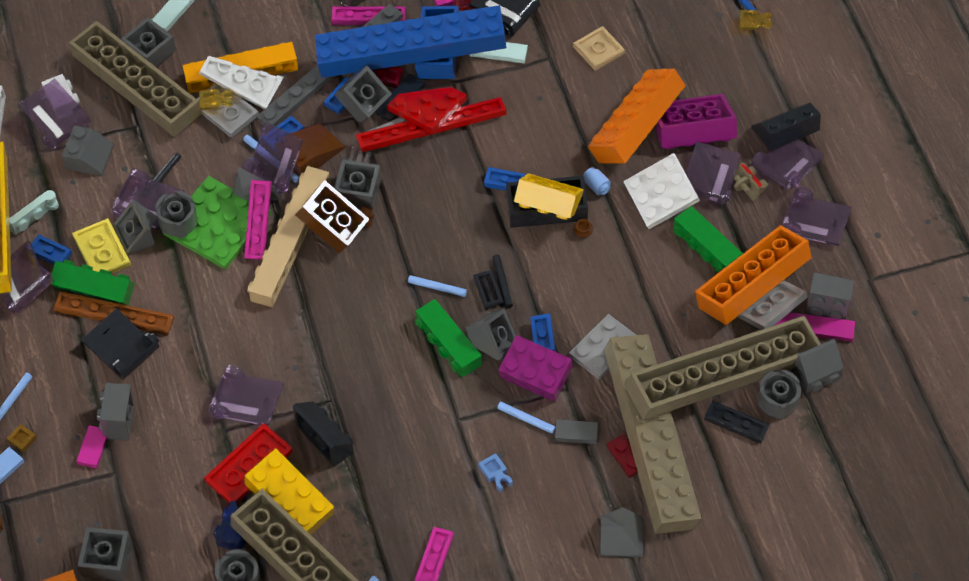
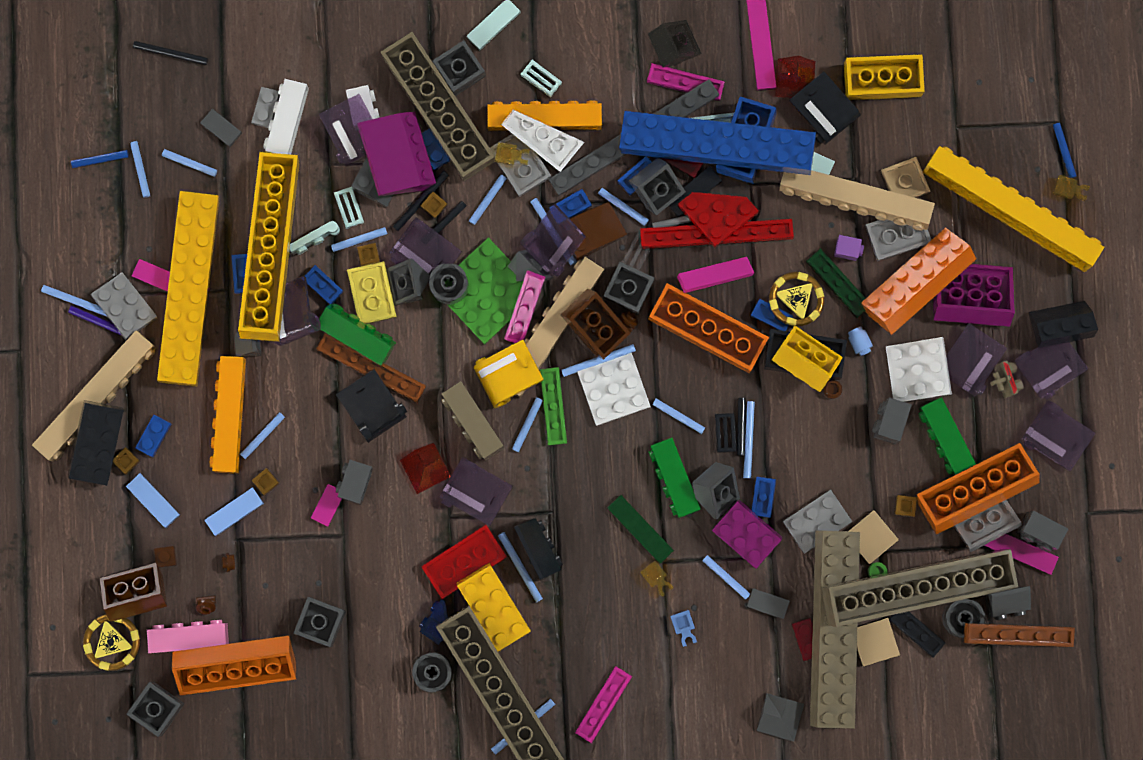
camera: 15 degrees right, 25 degrees up
none -> light blue bar [331,227,387,252]
none -> light aqua tile [334,187,364,229]
none -> magenta slope [357,112,436,196]
none -> pearl gold plate [357,243,380,266]
none -> black bar [393,171,449,231]
none -> clear red slope [400,443,451,494]
none -> blue plate [421,129,450,171]
none -> pearl gold plate [421,192,447,218]
none -> dark tan brick [441,381,505,461]
none -> light blue bar [469,175,507,225]
none -> yellow door [474,340,544,408]
none -> light blue bar [498,532,543,603]
none -> light blue bar [512,397,543,452]
none -> light aqua tile [521,60,562,98]
none -> bright green tile [540,367,567,446]
none -> light blue bar [562,344,636,377]
none -> white plate [577,353,651,426]
none -> light blue bar [598,188,649,226]
none -> dark green tile [607,495,674,564]
none -> clear yellow plate [640,561,674,597]
none -> orange brick [648,283,769,374]
none -> dark pink tile [677,257,754,293]
none -> light blue bar [743,401,755,478]
none -> piece [769,272,825,326]
none -> tan brick [779,171,935,231]
none -> dark green tile [806,248,866,318]
none -> medium lavender brick [834,235,864,261]
none -> tan tile [848,510,899,564]
none -> tan tile [857,618,900,667]
none -> light grey plate [865,219,931,261]
none -> dark grey brick [871,397,912,444]
none -> pearl gold plate [895,495,917,517]
none -> yellow brick [923,146,1104,272]
none -> dark orange tile [964,623,1075,647]

